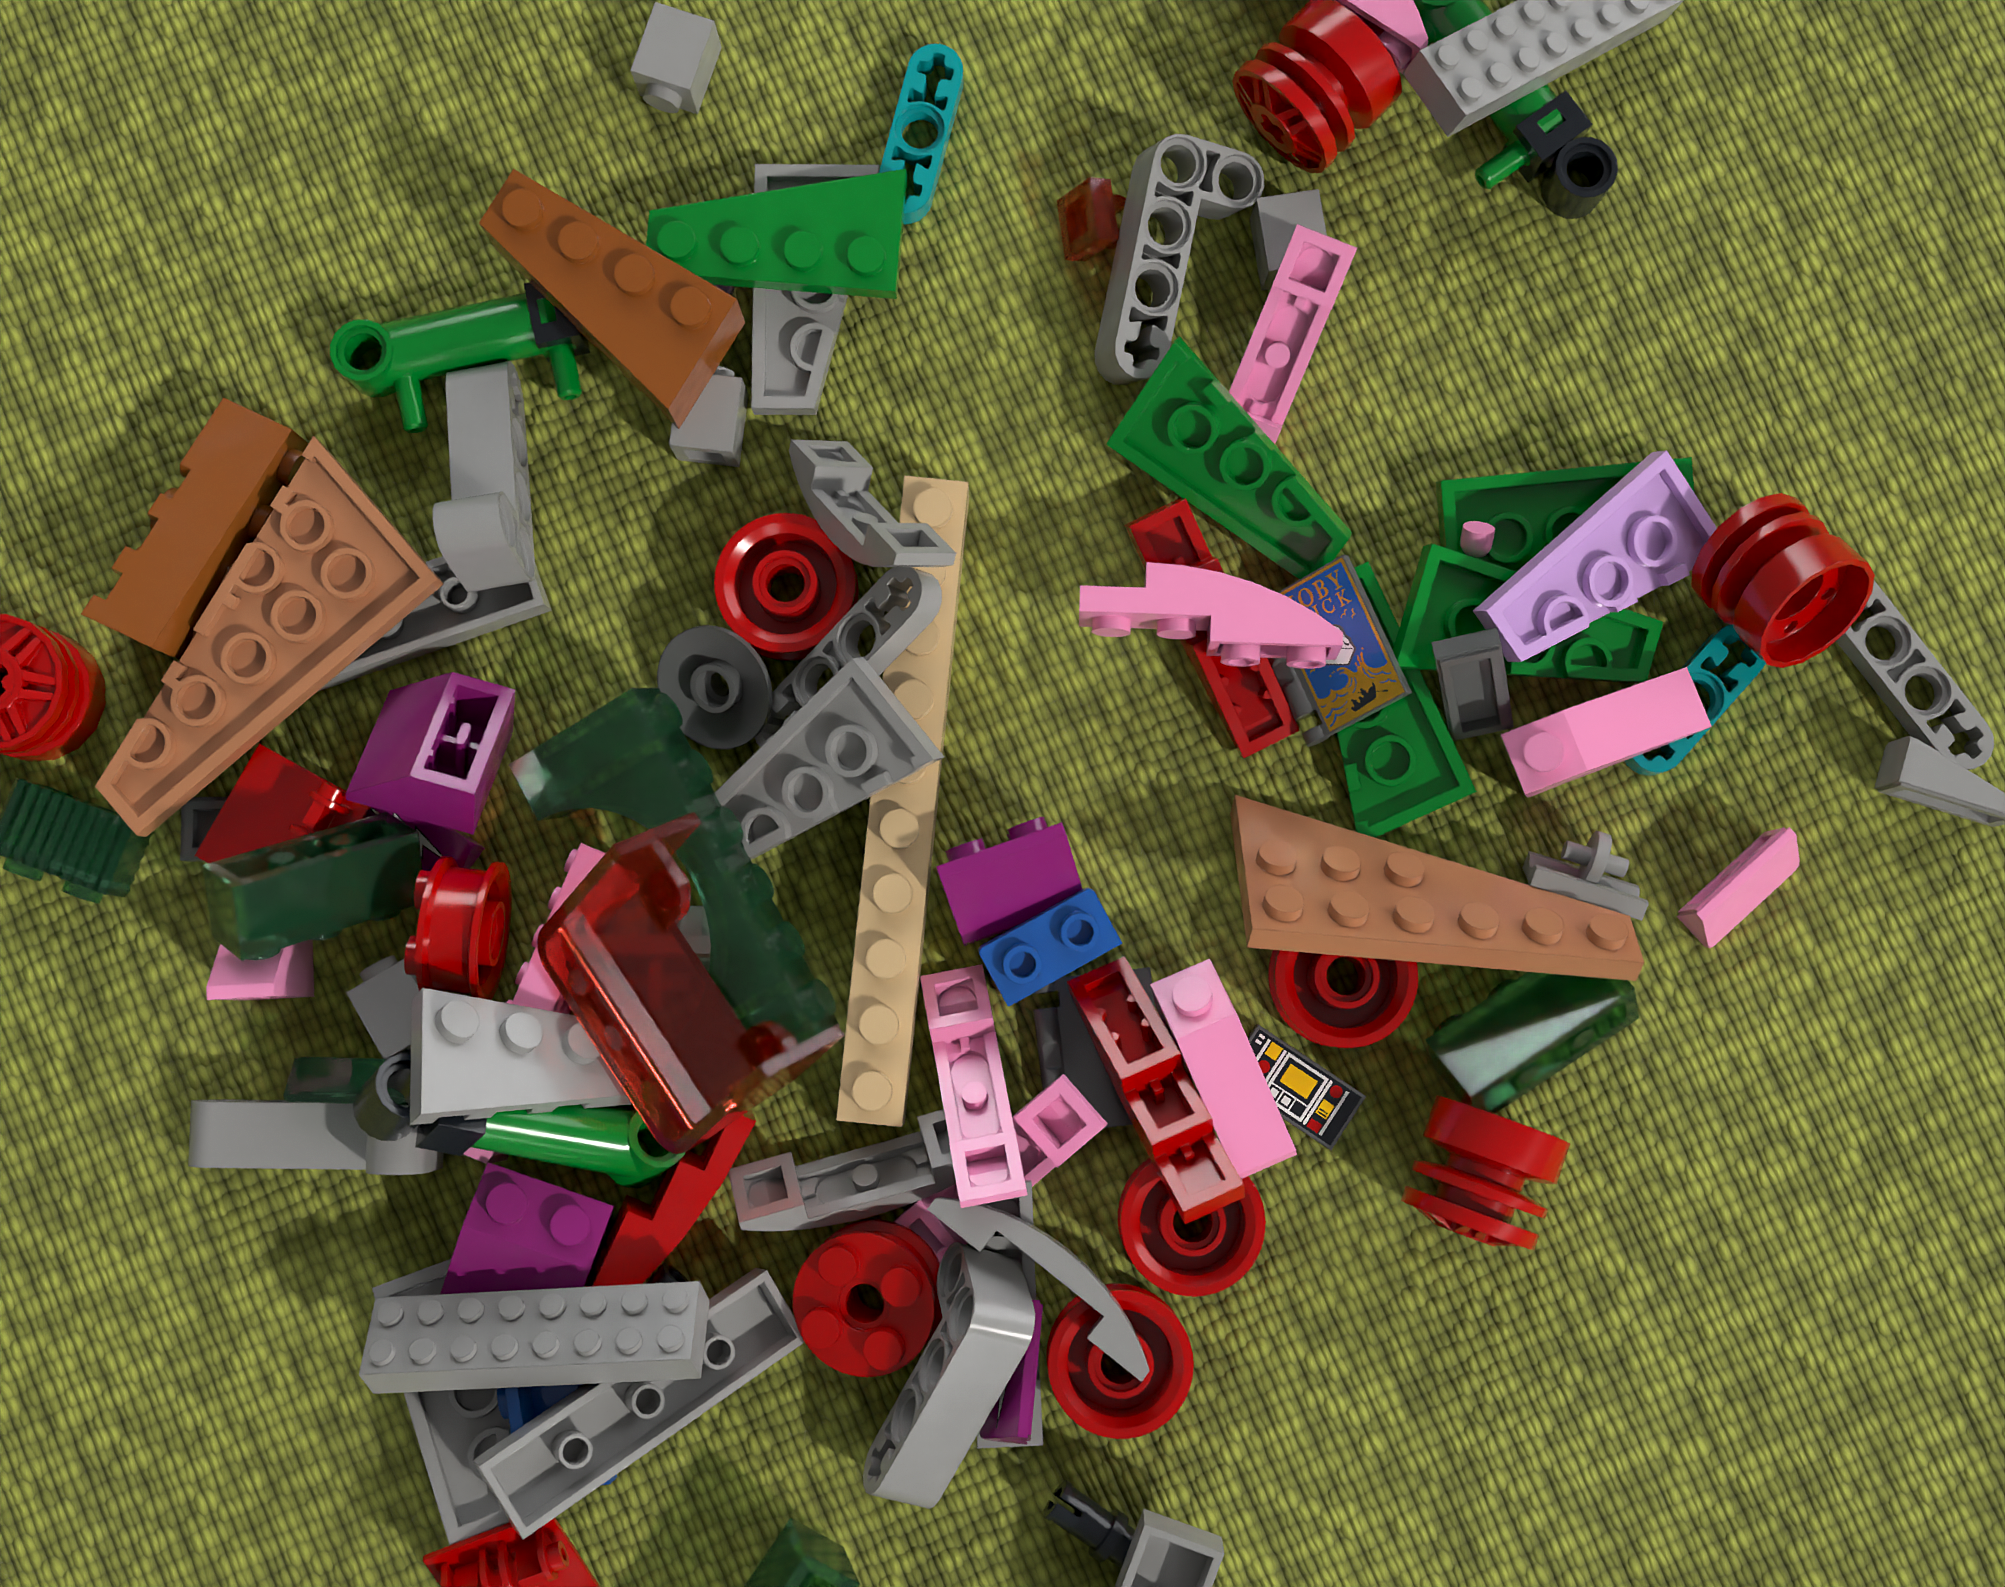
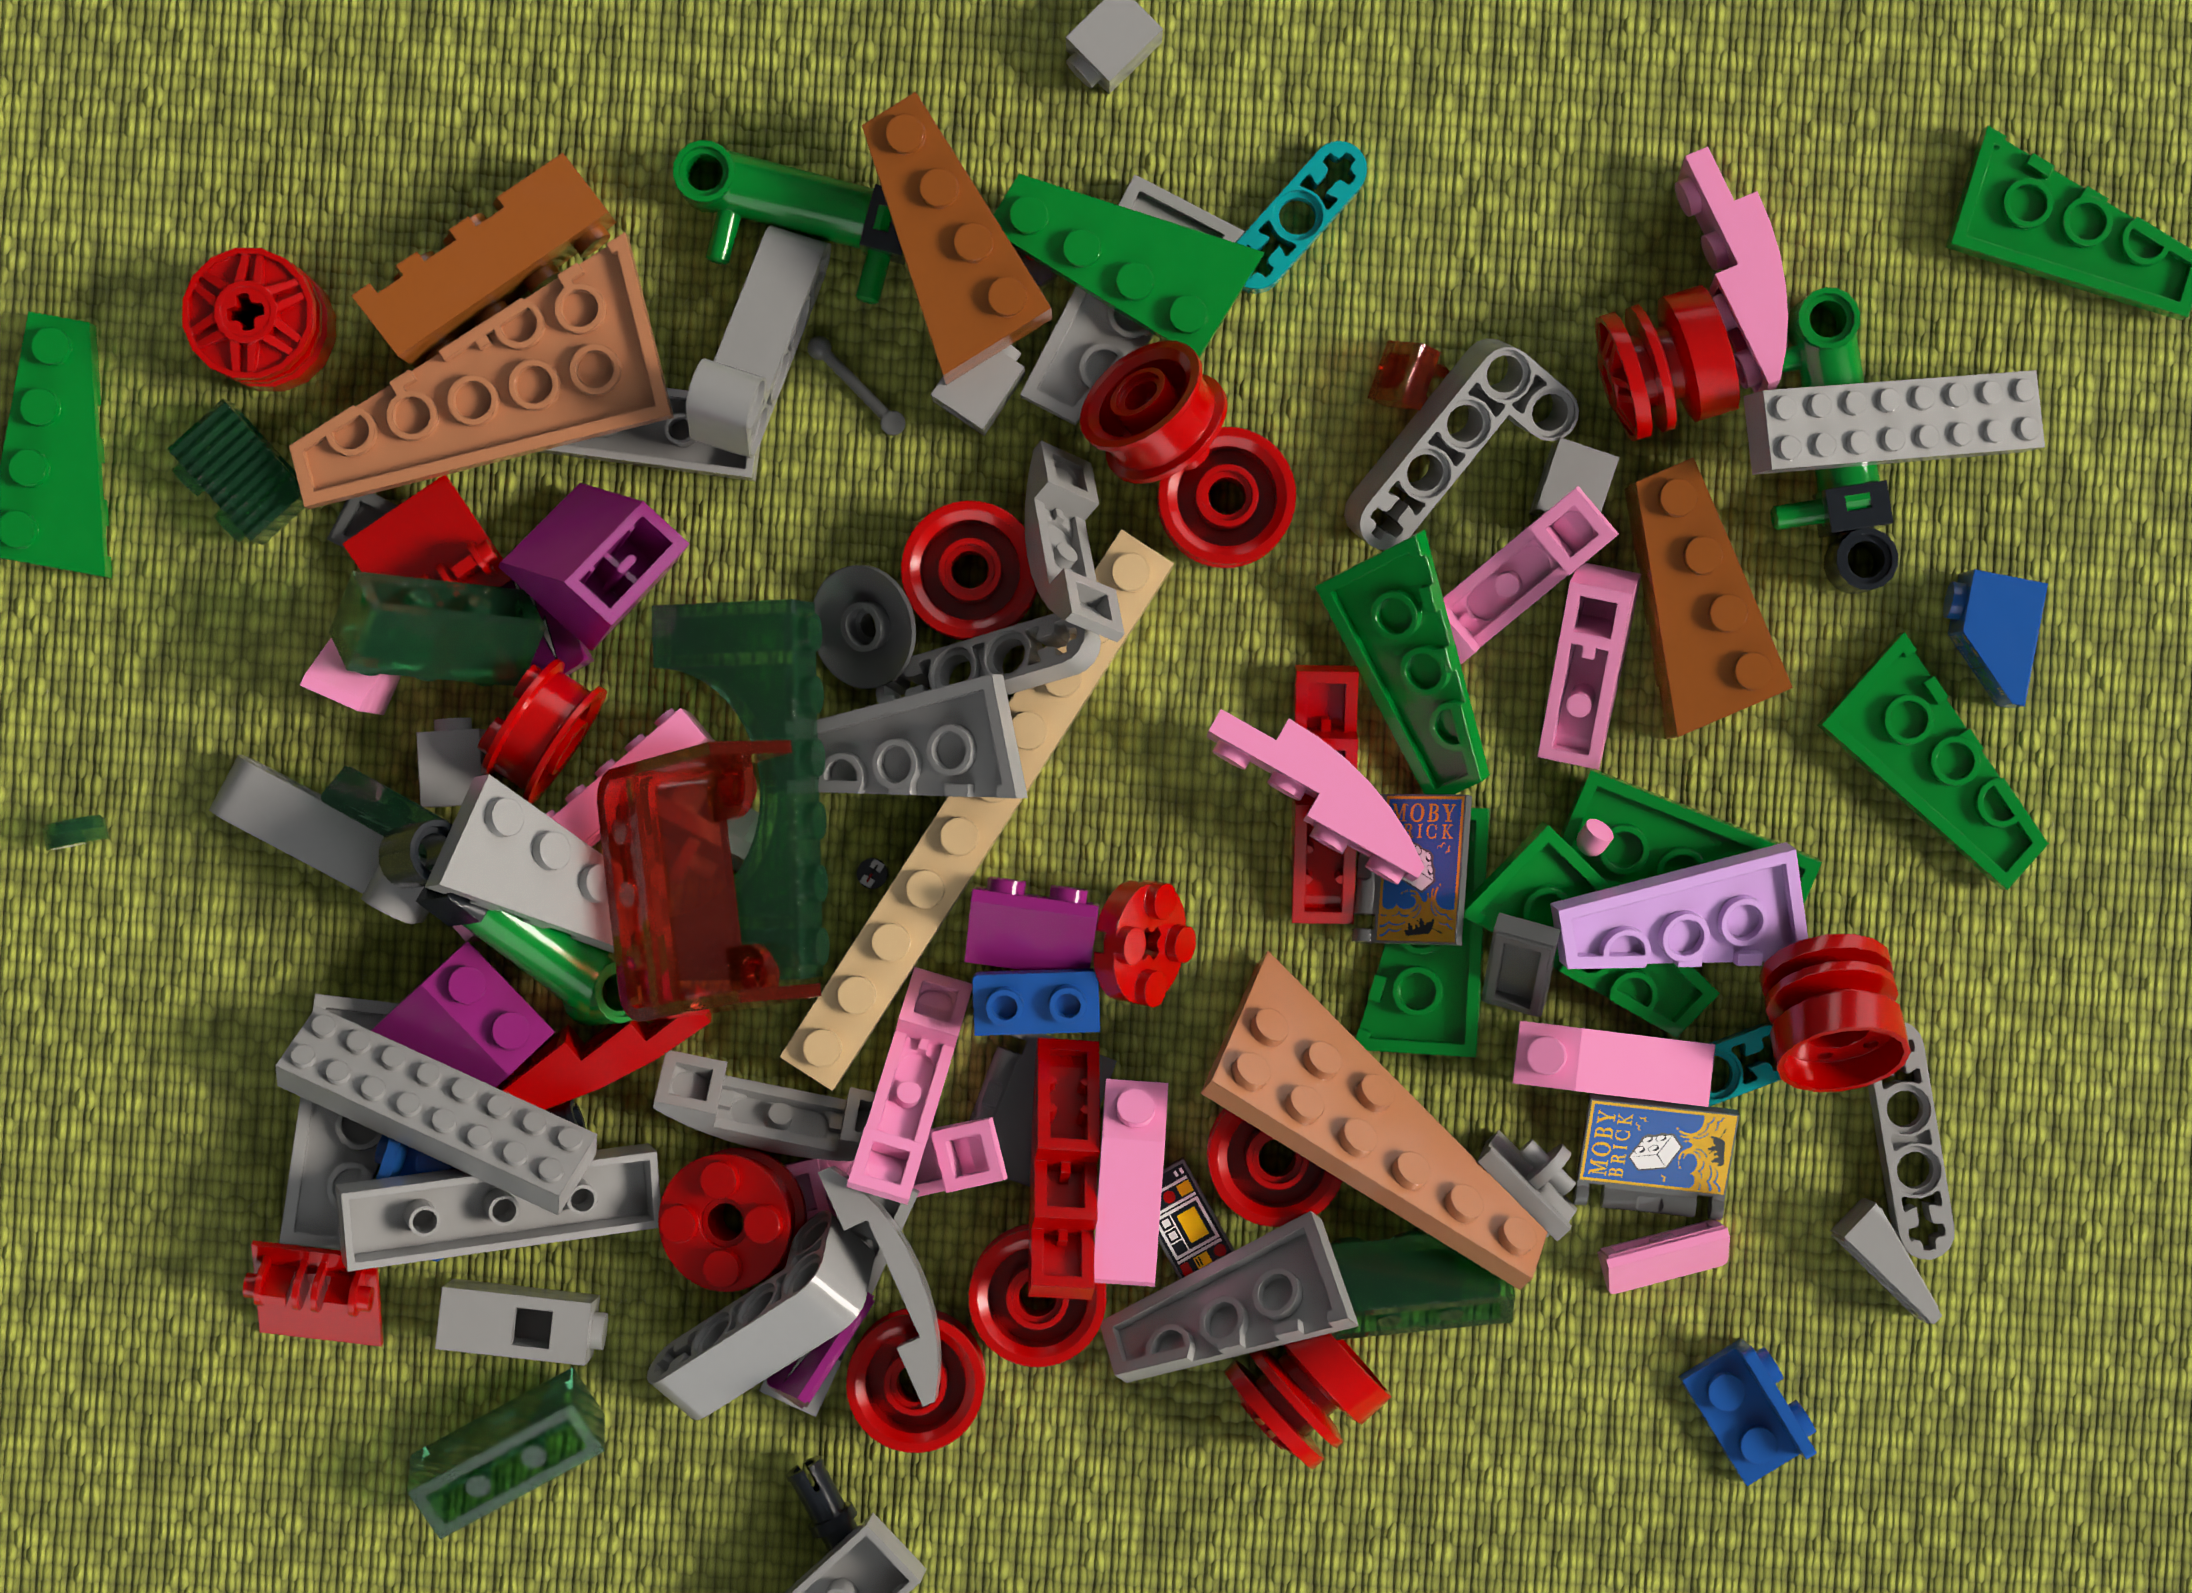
camera: 30 degrees right, 5 degrees up
none -> clear green tile [42,815,110,851]
none -> light grey brick [435,1278,608,1366]
none -> dark grey hinge [807,336,906,436]
none -> black piece [857,858,888,889]
none -> red wheel [1080,340,1228,484]
none -> red plate [1094,880,1196,1007]
none -> light grey wing [1100,1211,1359,1383]
none -> red wheel [1157,427,1296,568]
none -> bright pink slope [1538,563,1641,770]
none -> piece [1572,1094,1740,1220]
none -> dark orange wedge [1624,457,1793,739]
none -> blue bracket [1678,1338,1817,1486]
none -> green wing [1817,632,2049,890]
none -> blue slope [1943,569,2048,708]

